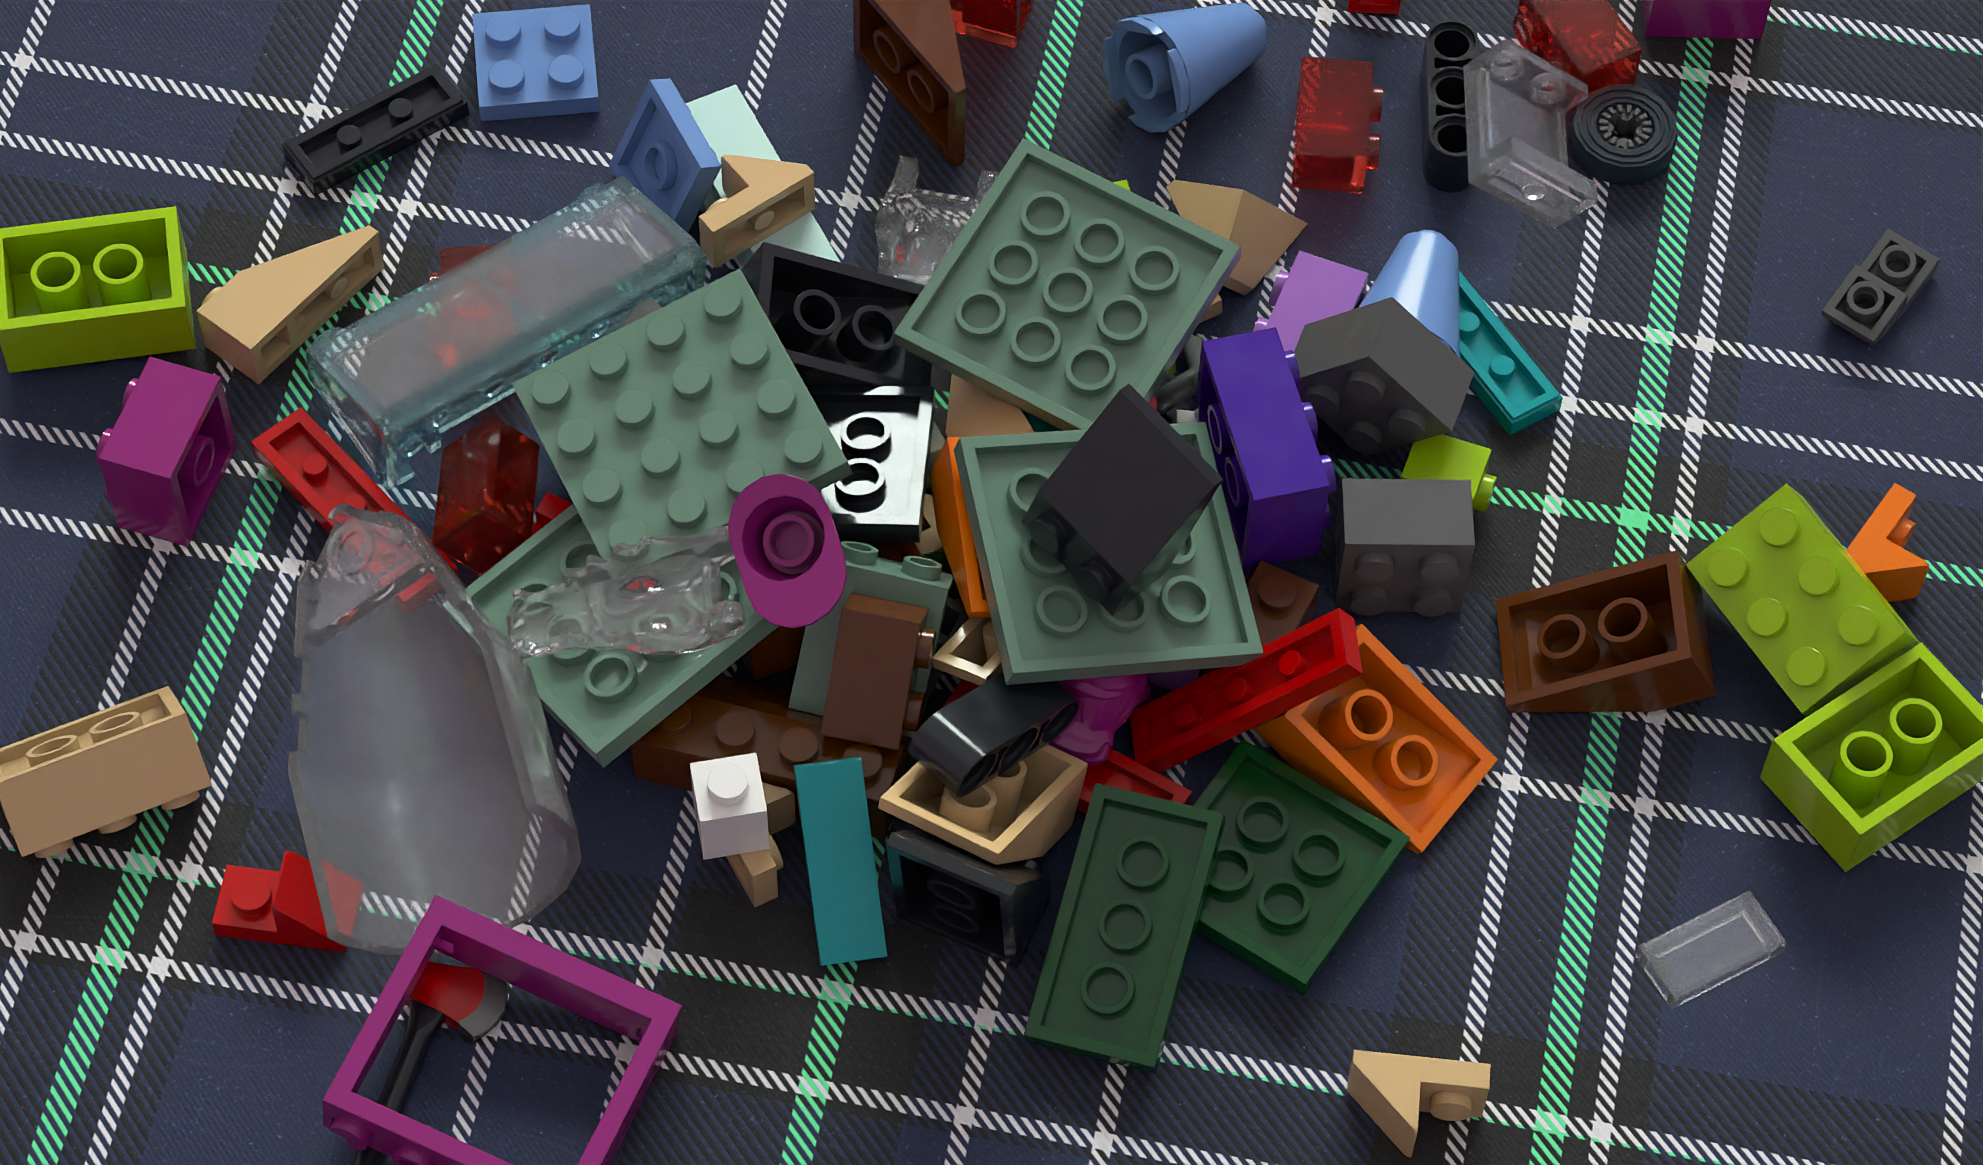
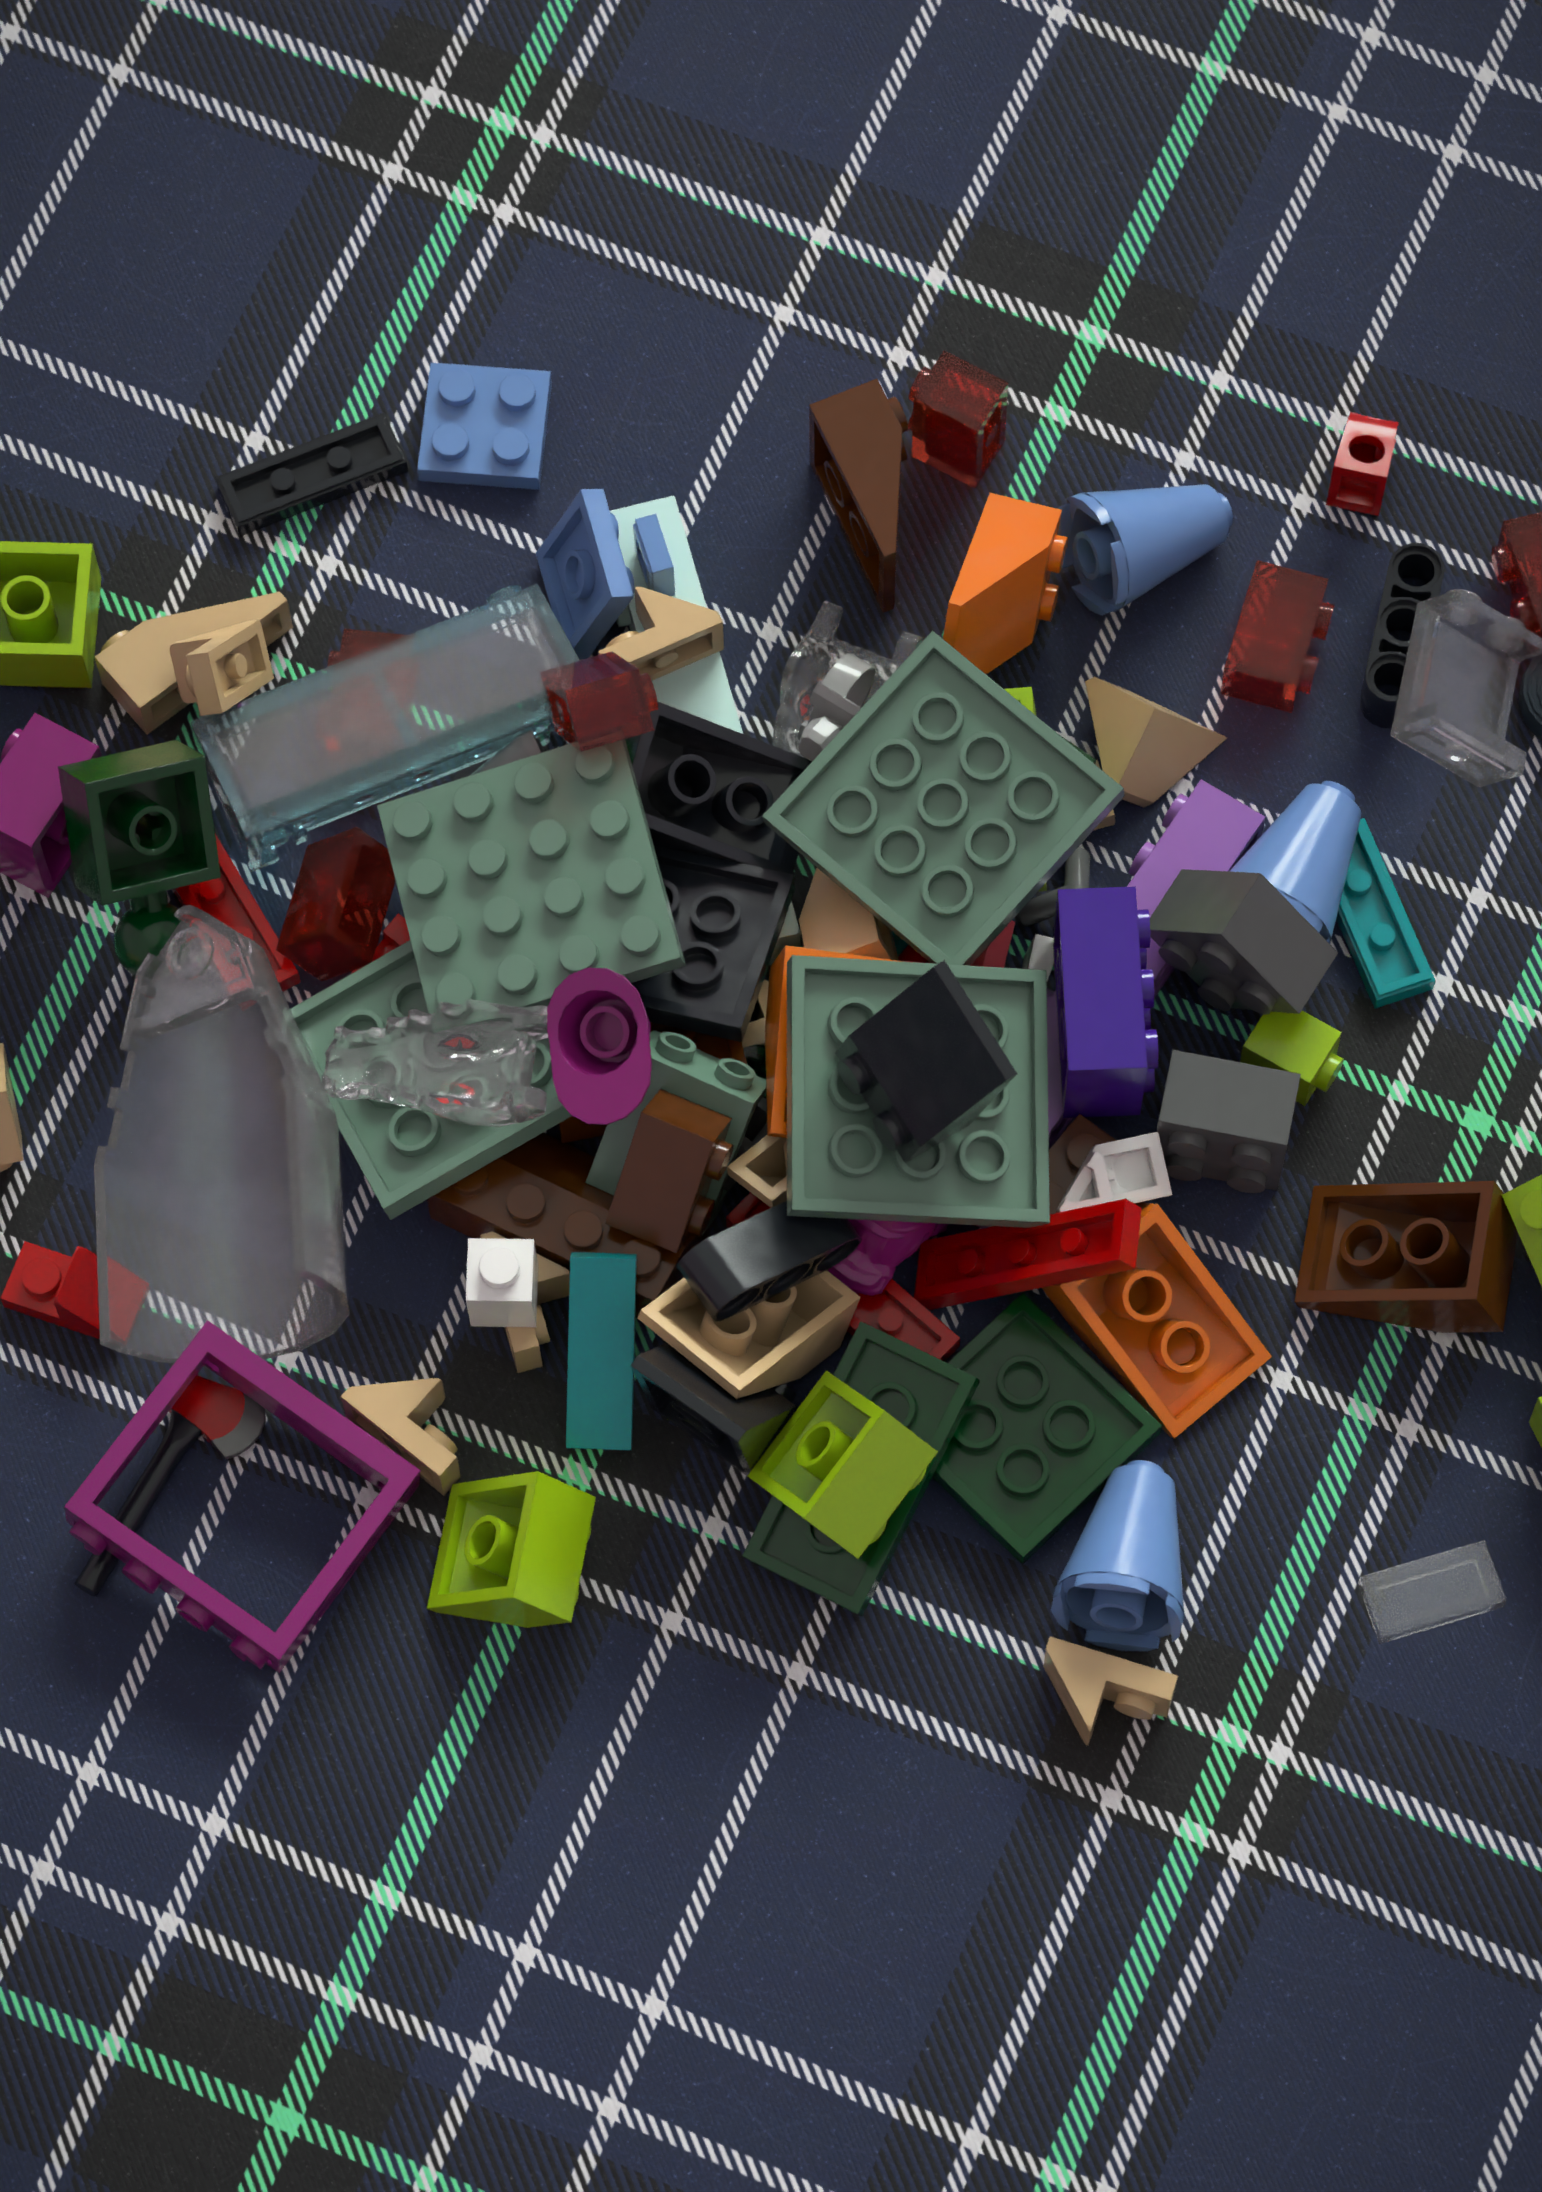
camera: 15 degrees right, 10 degrees up
none -> dark green brick [58,740,221,981]
none -> tan slope [169,619,274,716]
none -> tan slope [341,1378,461,1495]
none -> lime slope [427,1471,596,1628]
none -> clear red brick [540,651,658,752]
none -> medium blue tile [633,514,675,596]
none -> lime slope [748,1371,938,1559]
none -> light grey piece [797,653,876,761]
none -> orange slope [943,493,1068,675]
none -> medium blue cone [1051,1460,1184,1651]
none -> white slope [1056,1132,1172,1213]

